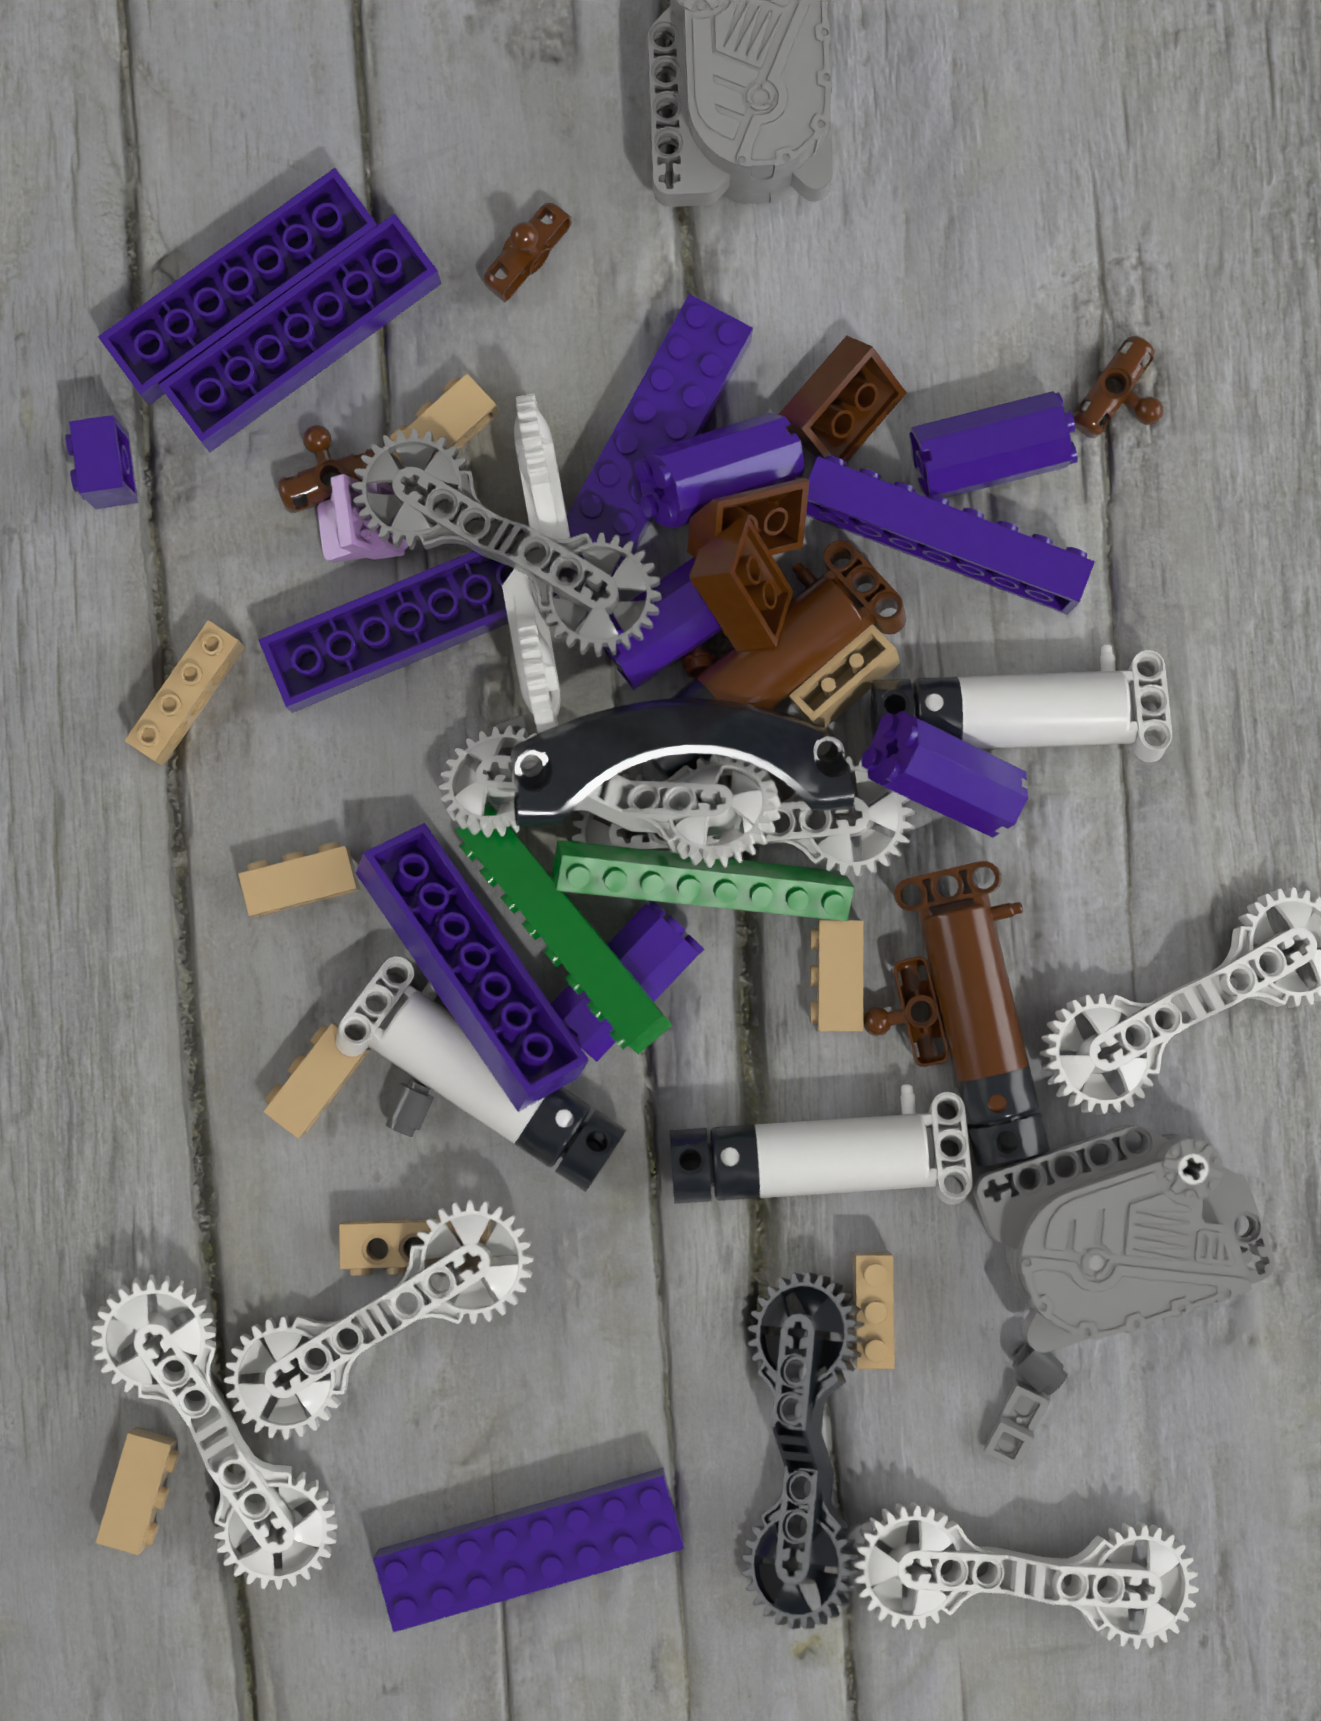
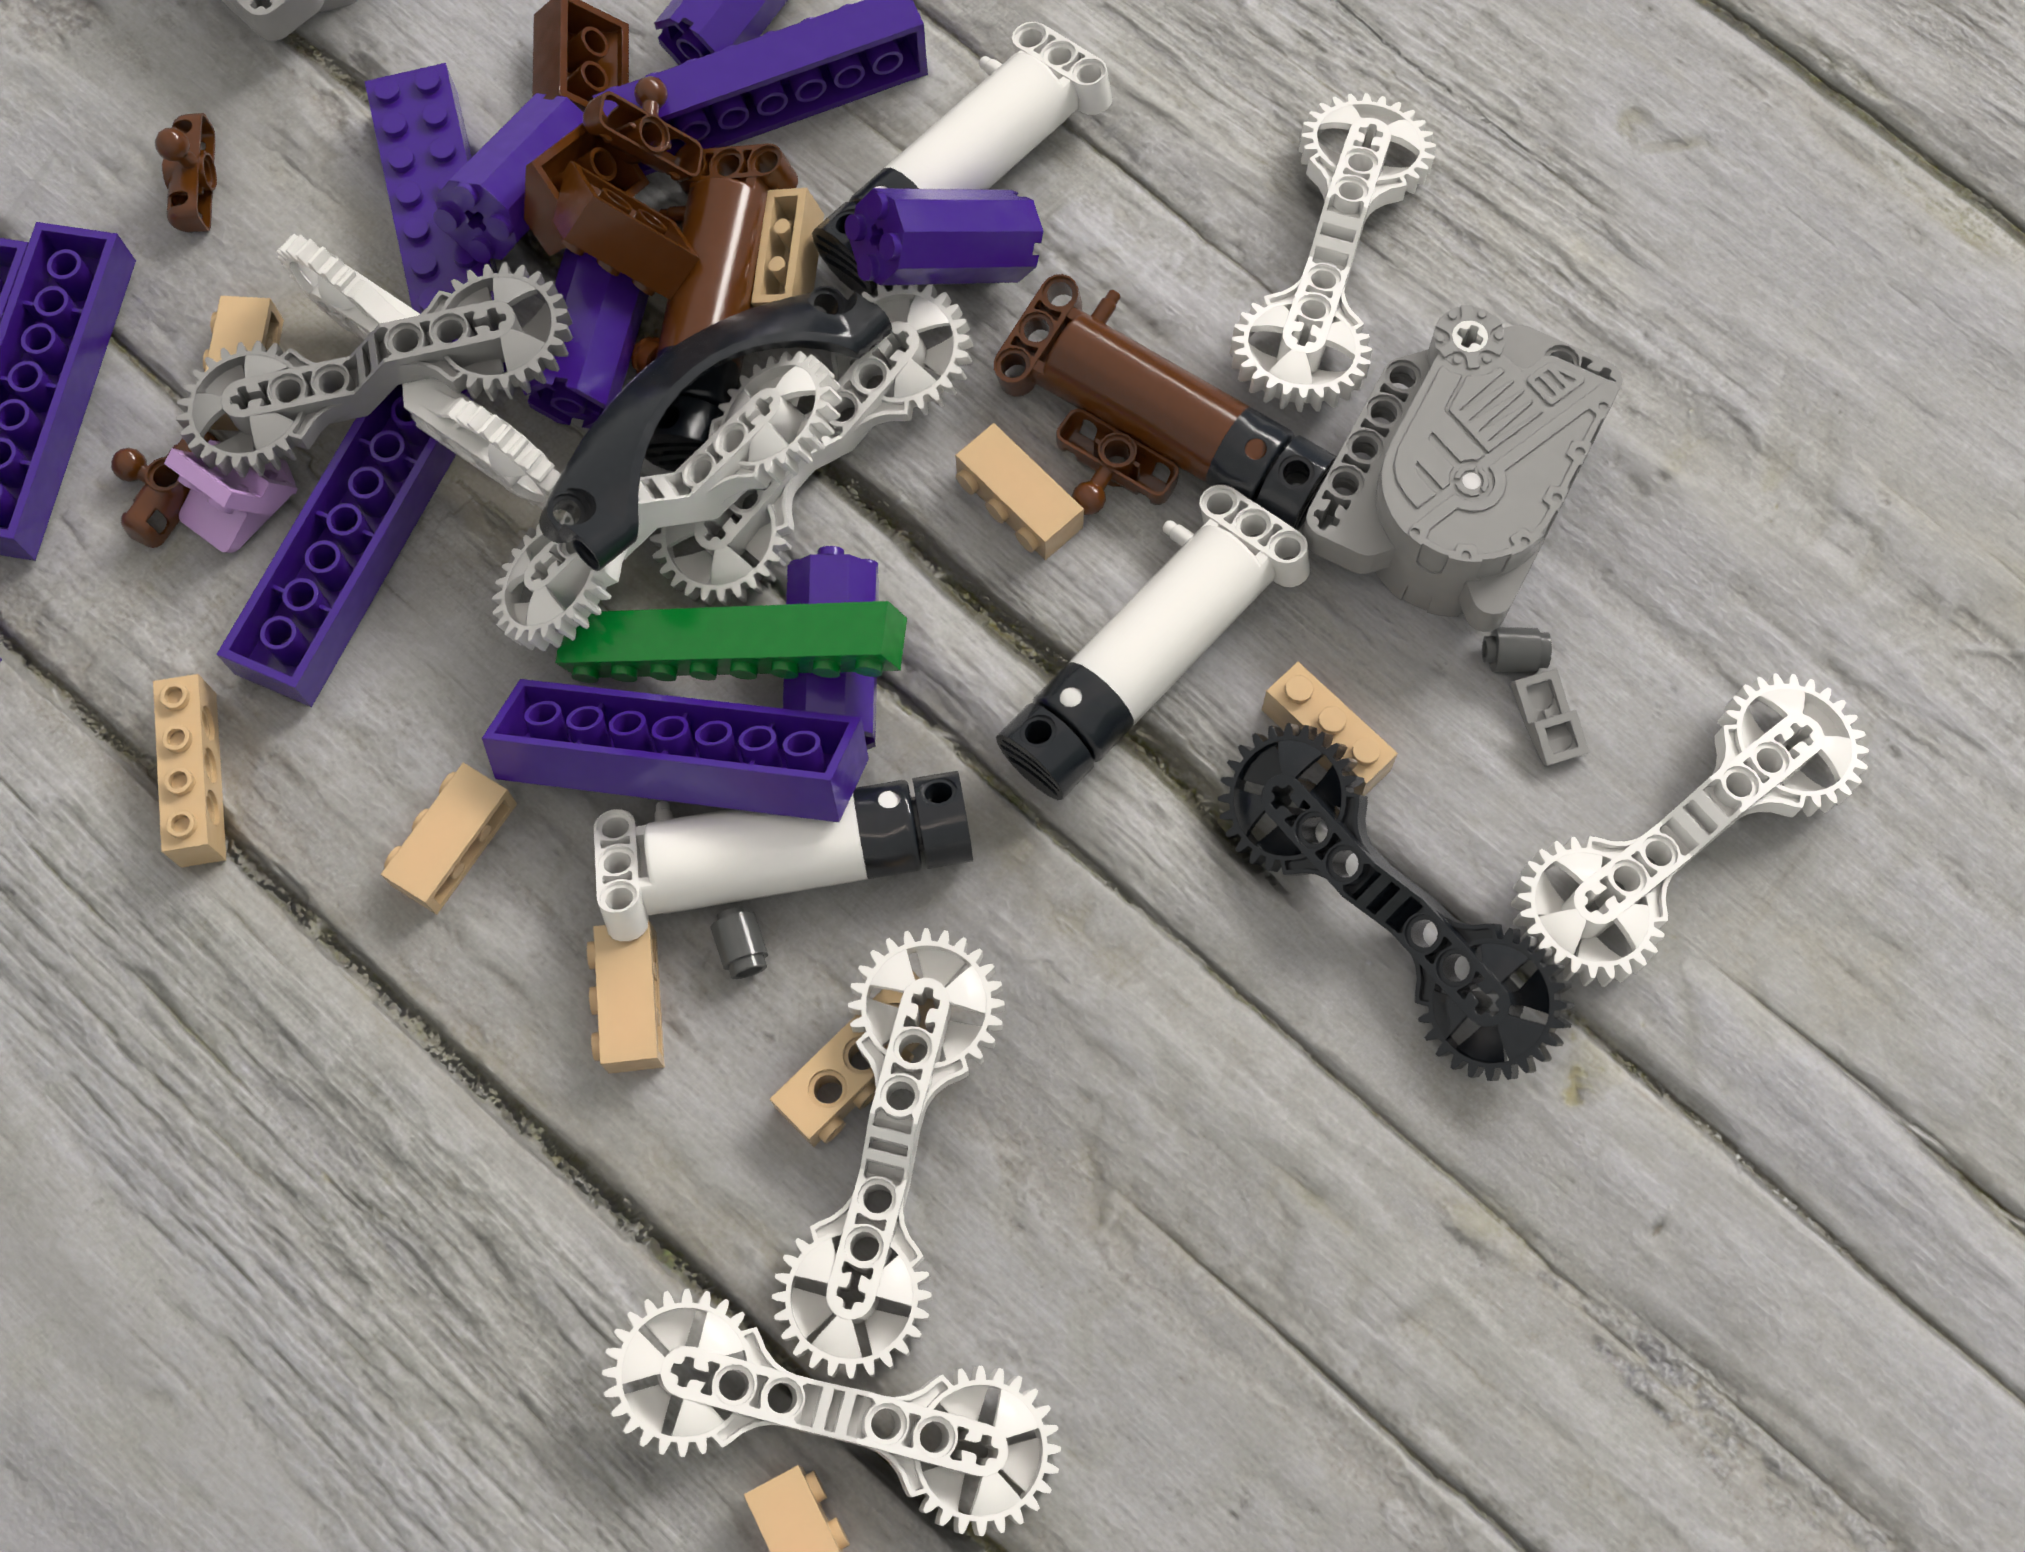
camera: 40 degrees left, 15 degrees down
dark purple brick [373,1467,684,1633] -> none
brick [552,840,854,921] -> none
none -> reddish brown piece [583,76,703,182]

